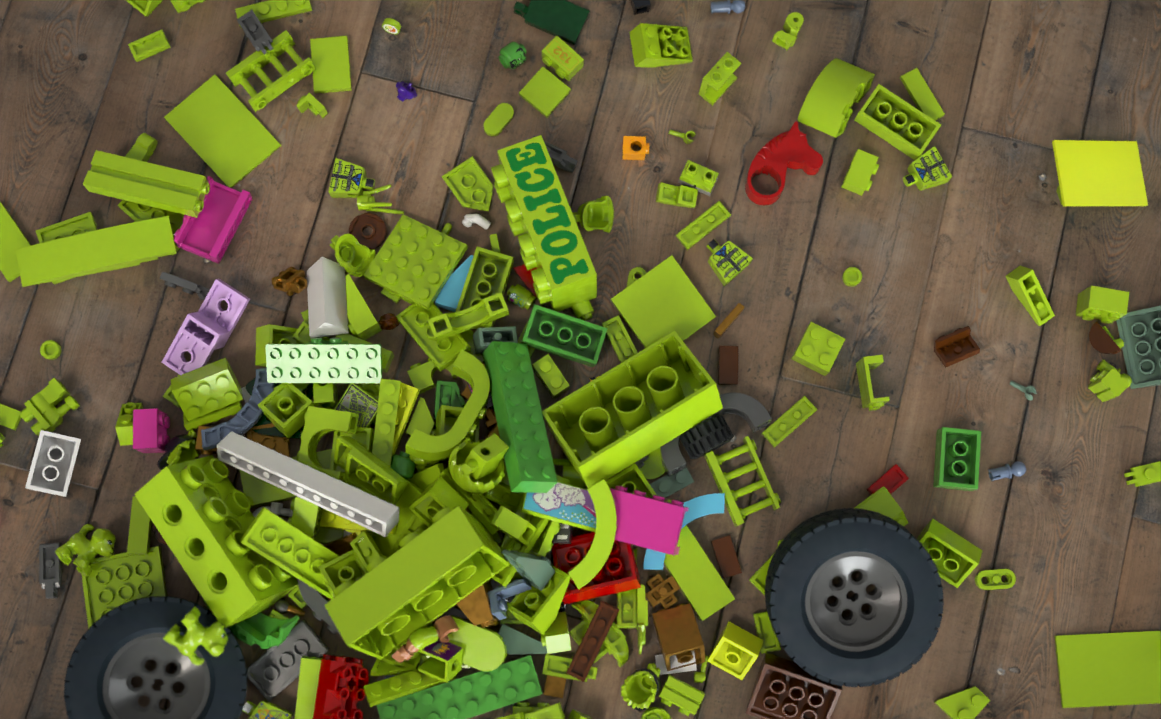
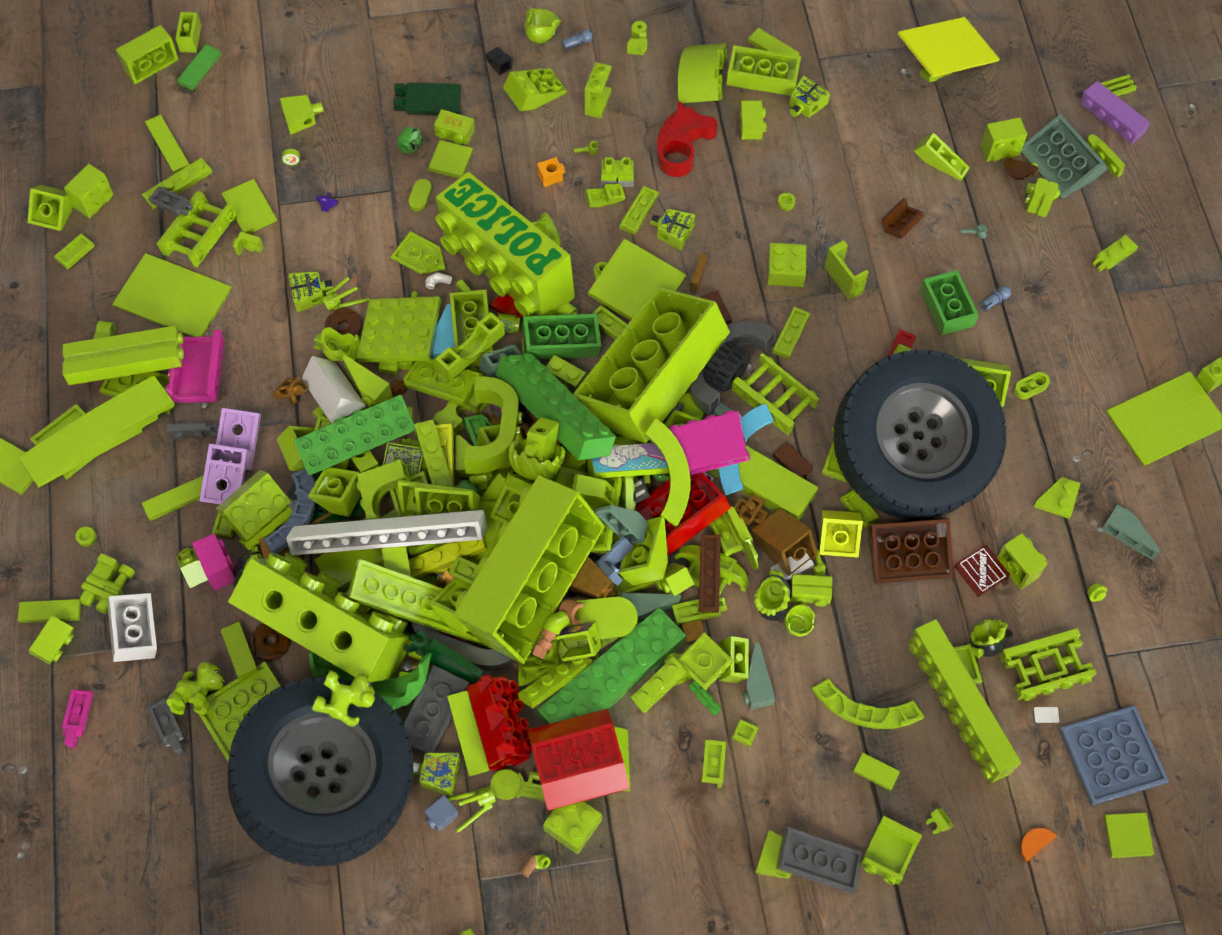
camera: 20 degrees left, 15 degrees down
none -> lime tile [142,475,222,521]
none -> dark green tile [403,630,484,683]

